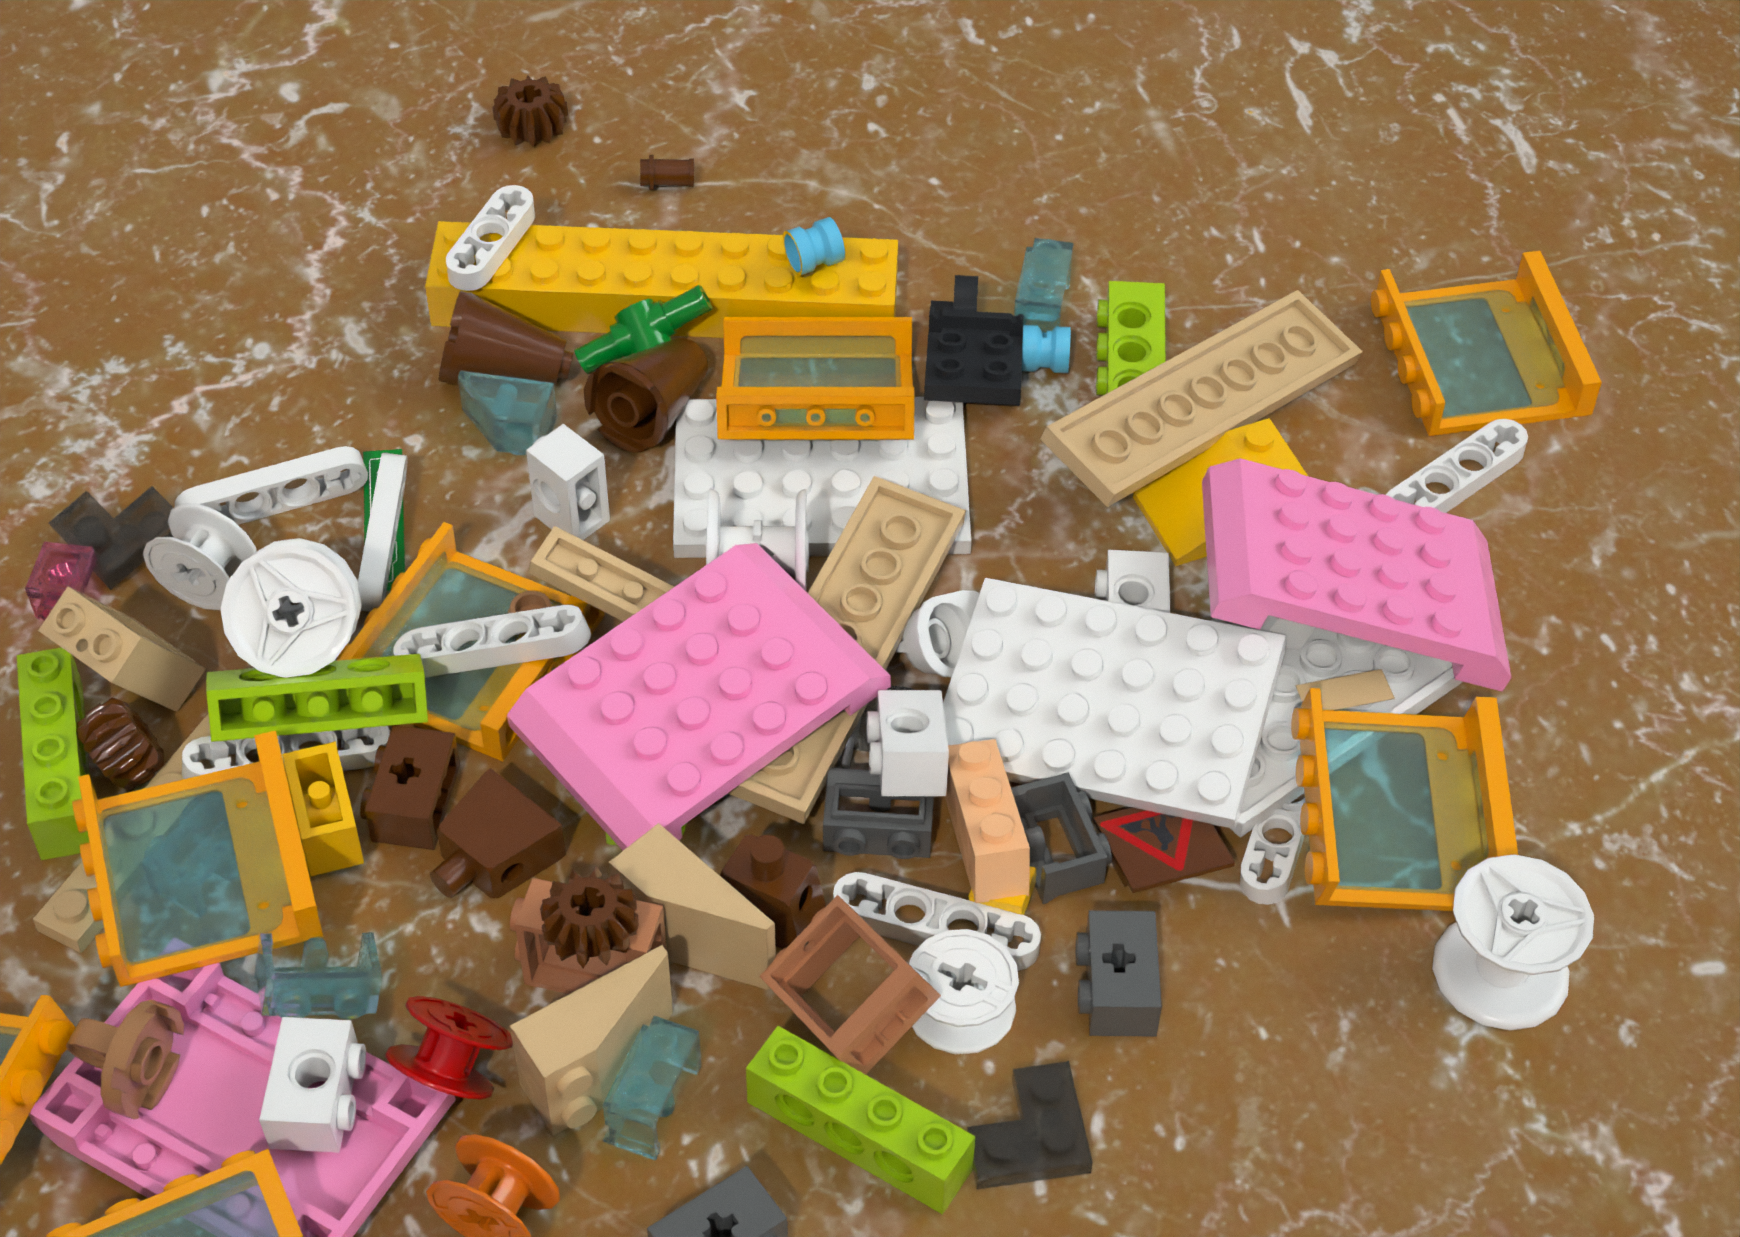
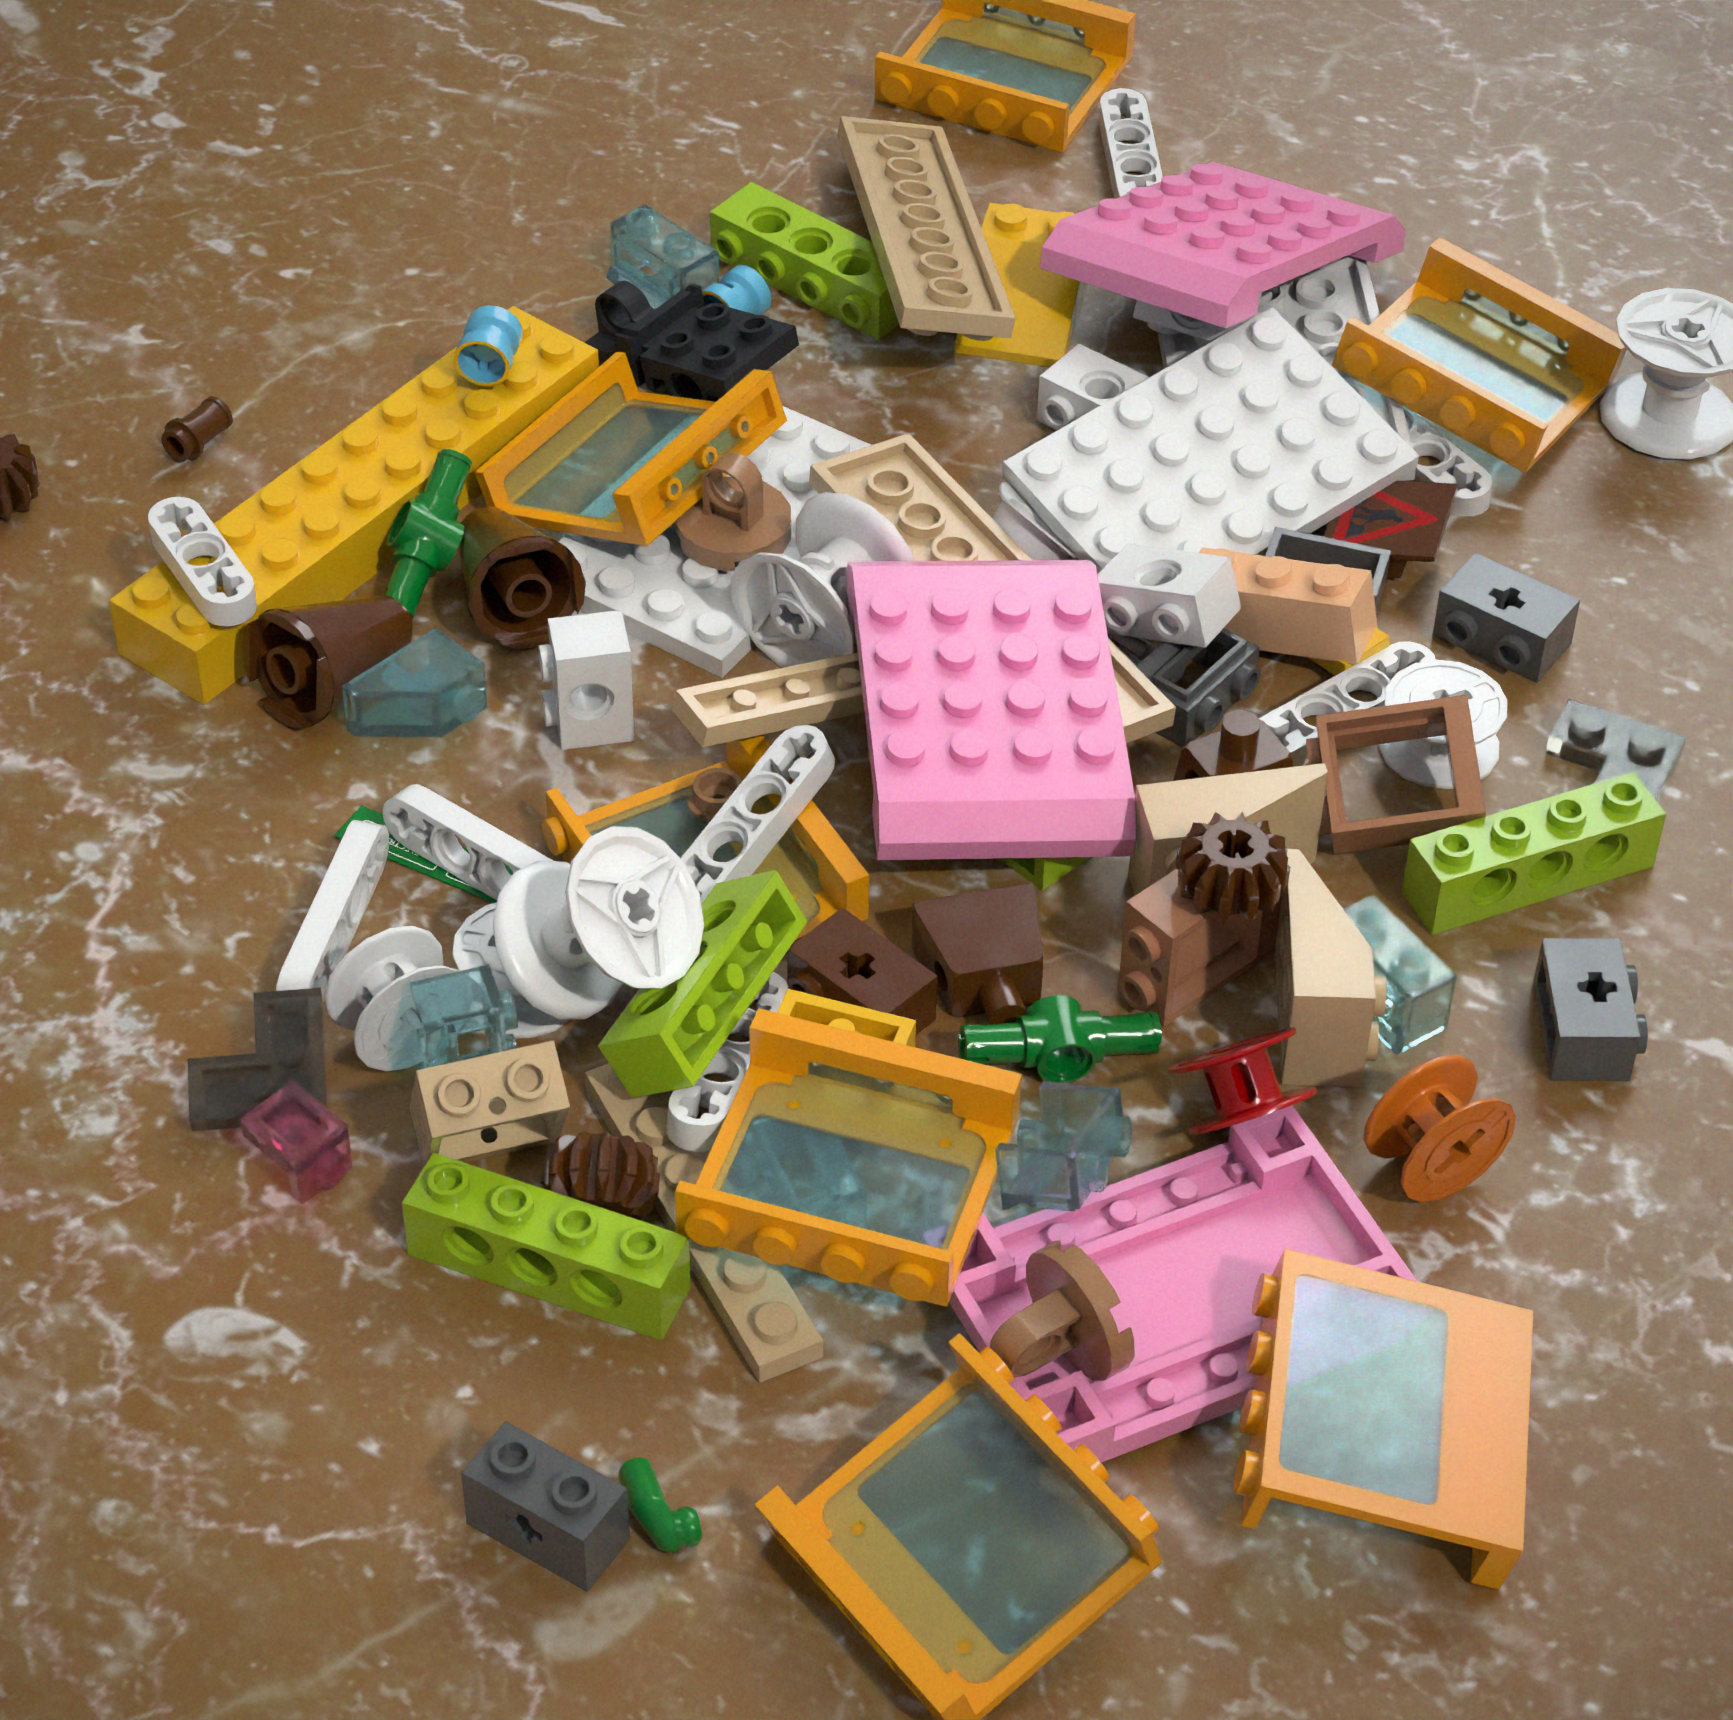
camera: 55 degrees left, 5 degrees down
white brick [259,1017,366,1153] -> none
tan sticker [1295,669,1395,710] -> none
none -> clear light blue window [410,965,518,1070]
none -> medium nougat tile [675,452,791,571]
none -> green pin [958,995,1162,1084]

